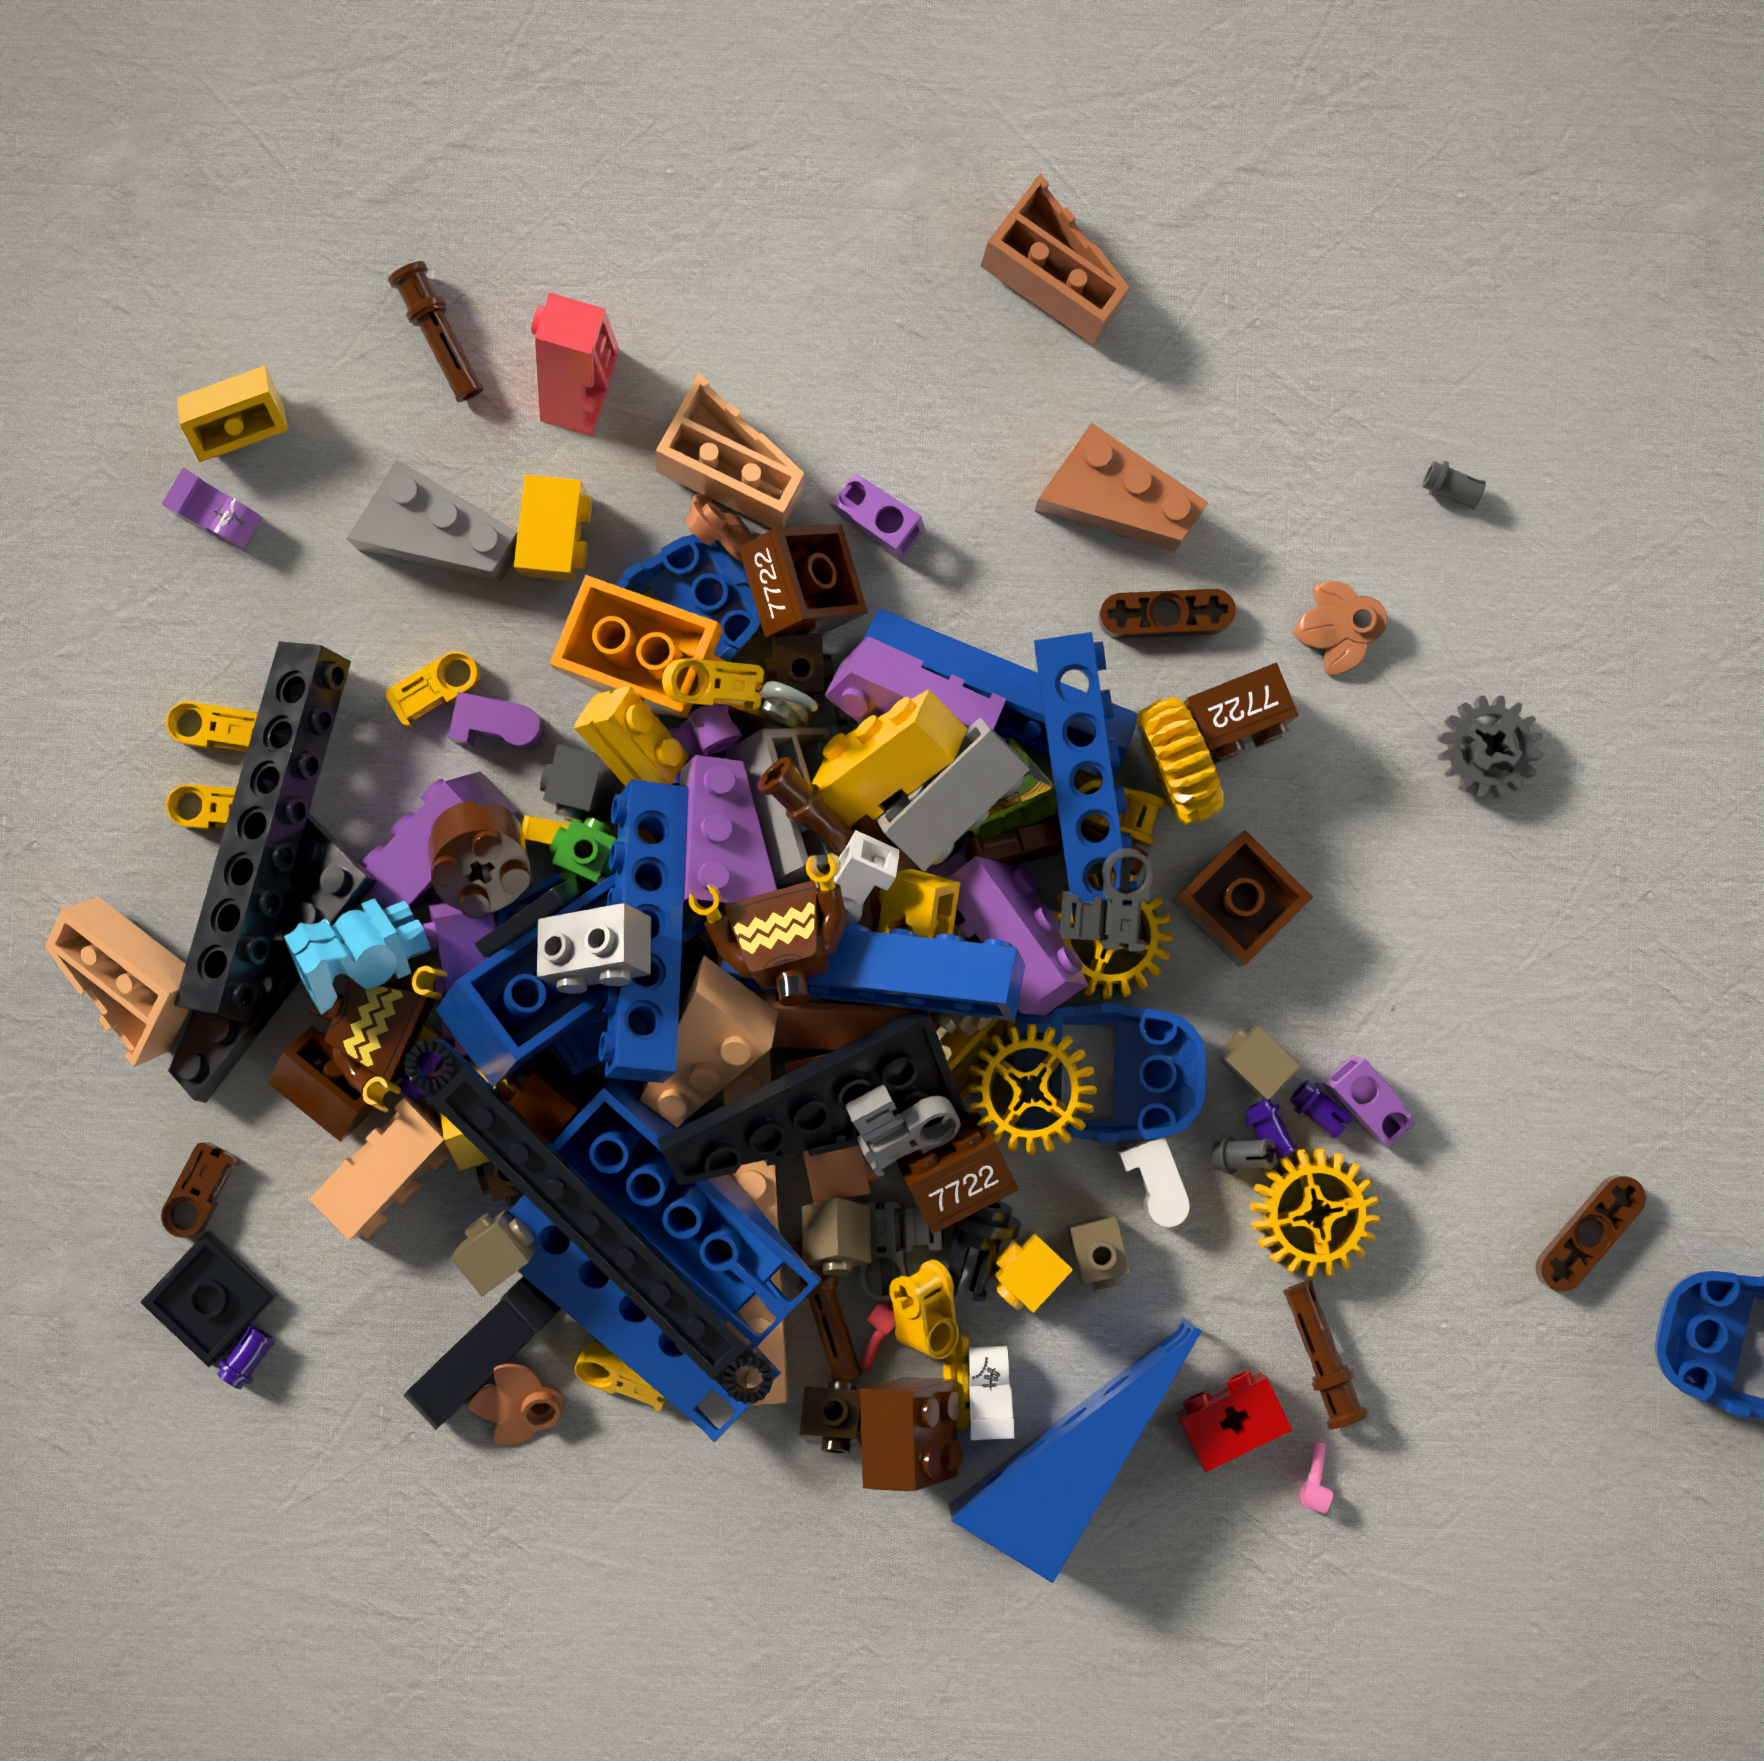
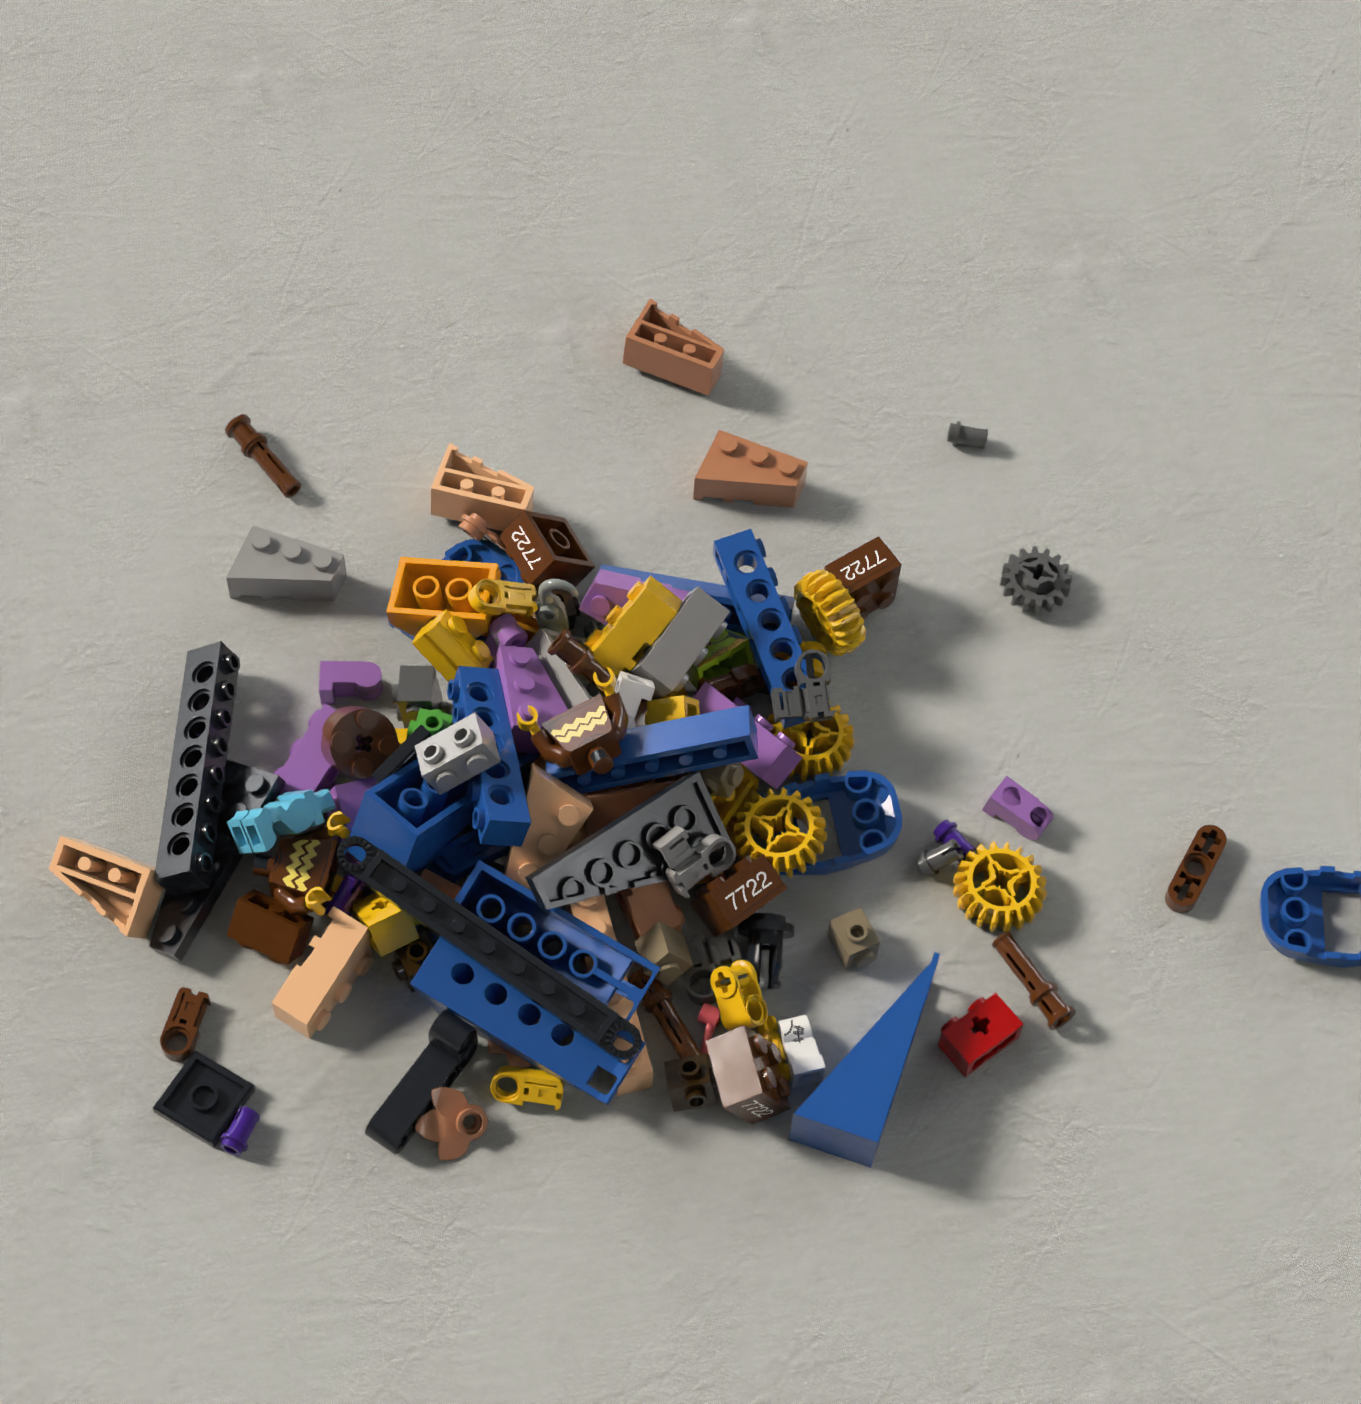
camera: 15 degrees left, 25 degrees down
medium lavender leg [162,468,263,550] -> none
yellow piece [166,701,258,752] -> none
yellow piece [166,784,236,830] -> none
yellow brick [177,365,288,463] -> none
yellow piece [385,651,481,728] -> none
dark tan brick [451,1210,537,1297] -> none
yellow brick [514,474,593,582] -> none
coral wedge [531,292,620,436] -> none
medium lavender leg [831,475,925,561] -> none
yellow brick [993,1230,1073,1313] -> none
reddish brown beam [1098,589,1236,638] -> none
white leg [1116,1137,1190,1227] -> none
reddish brown brick [1171,830,1313,967] -> none
dark tan brick [1220,1026,1301,1100] -> none
dark purple pin [1290,1080,1352,1139] -> none
nougat plate [1293,581,1387,675] -> none
bright pink hand [1299,1442,1333,1514] -> none

